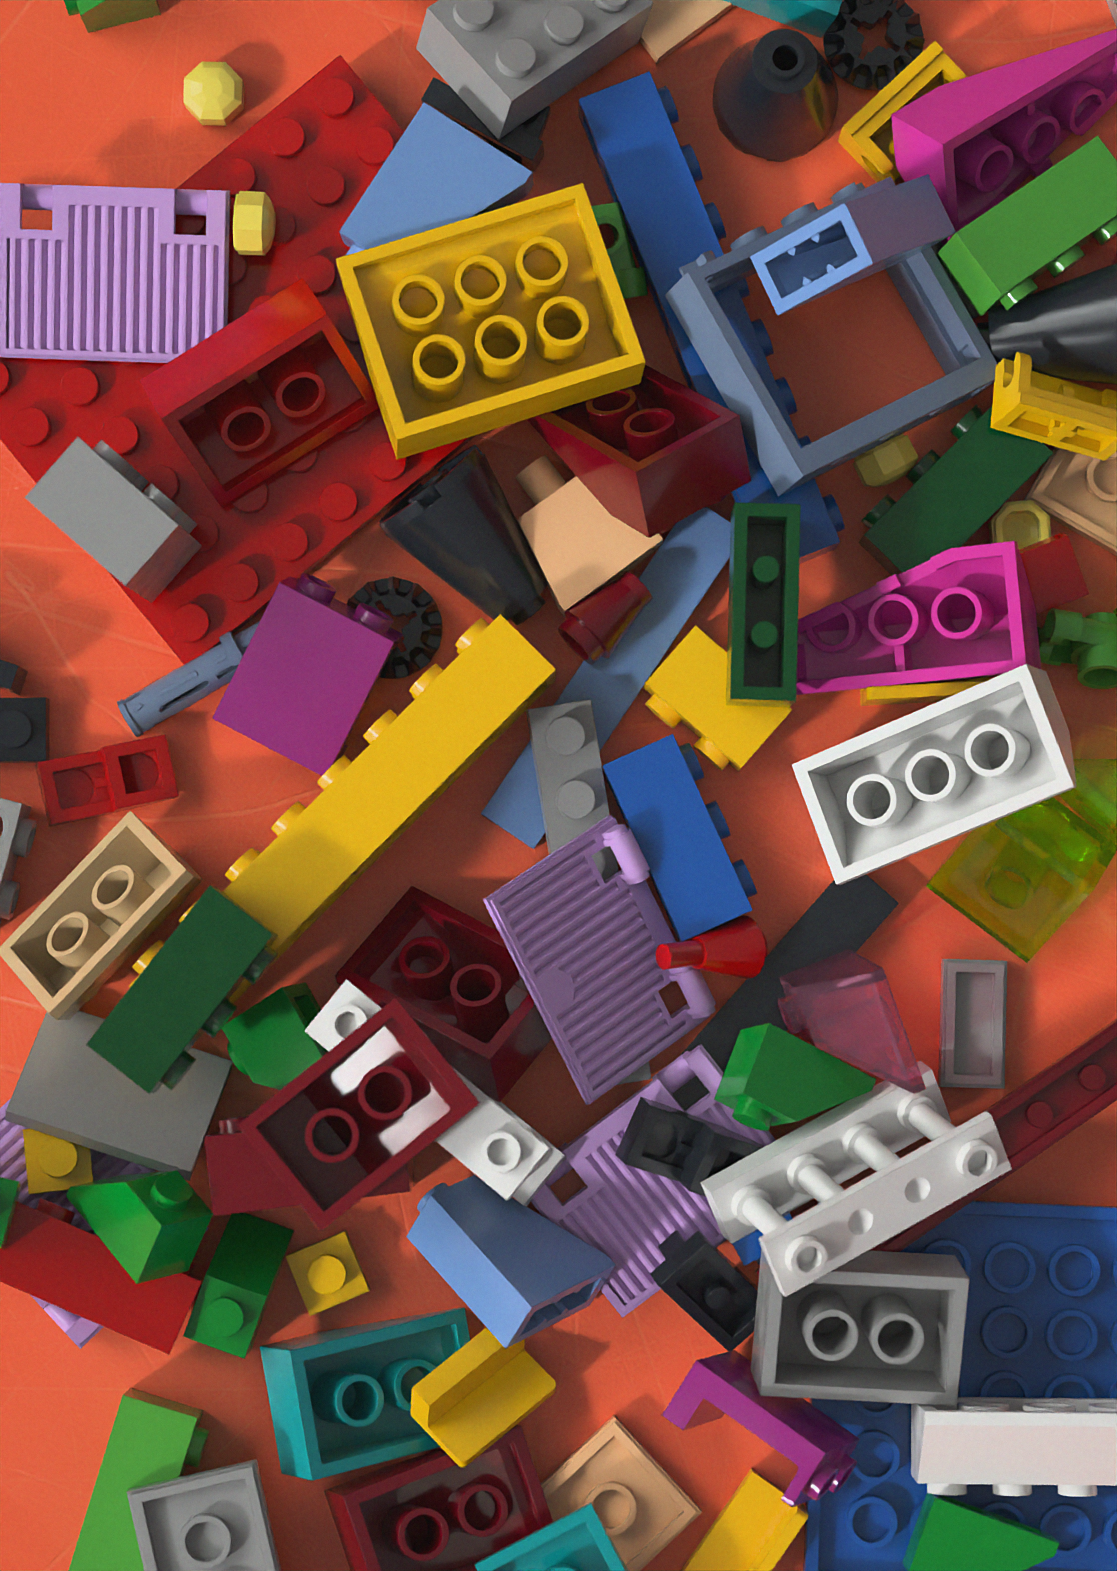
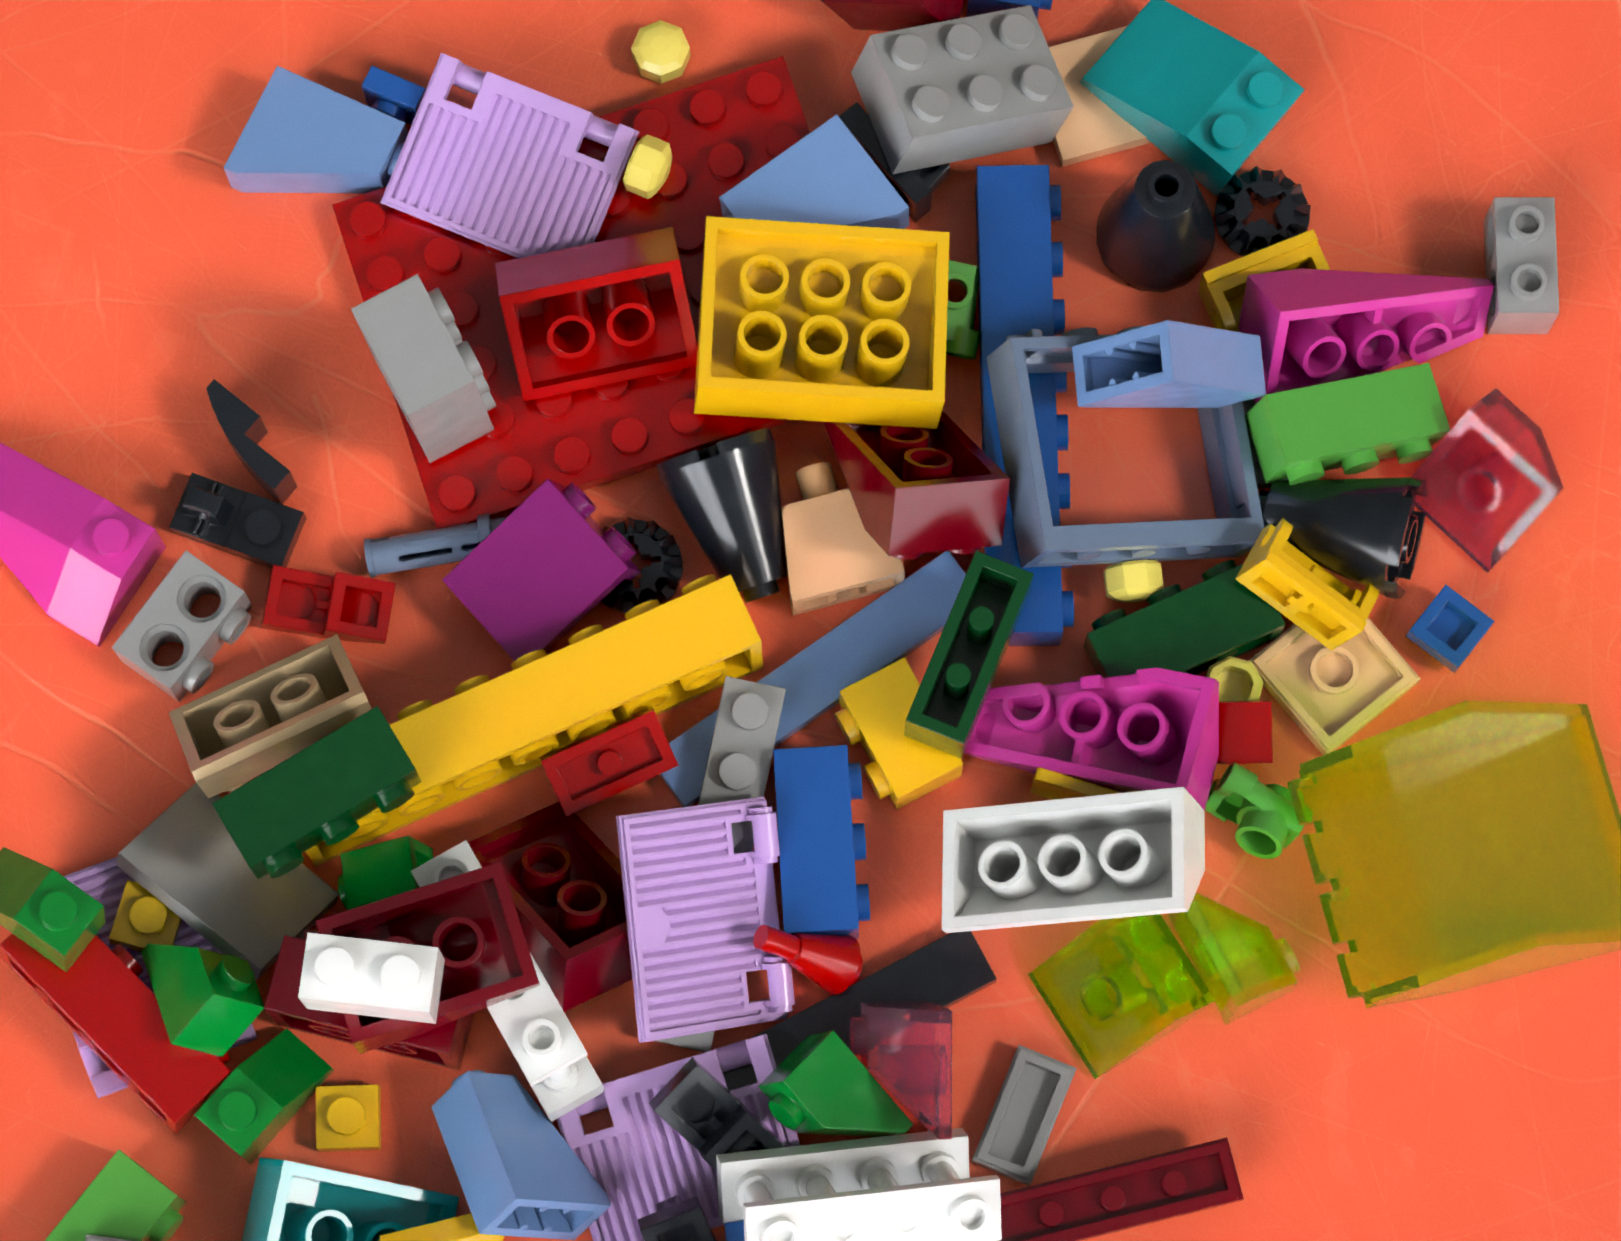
camera: 25 degrees right, 10 degrees down
dark red cone [557,571,653,665] -> none
none -> white brick [298,932,445,1024]
none -> red plate [540,707,679,817]

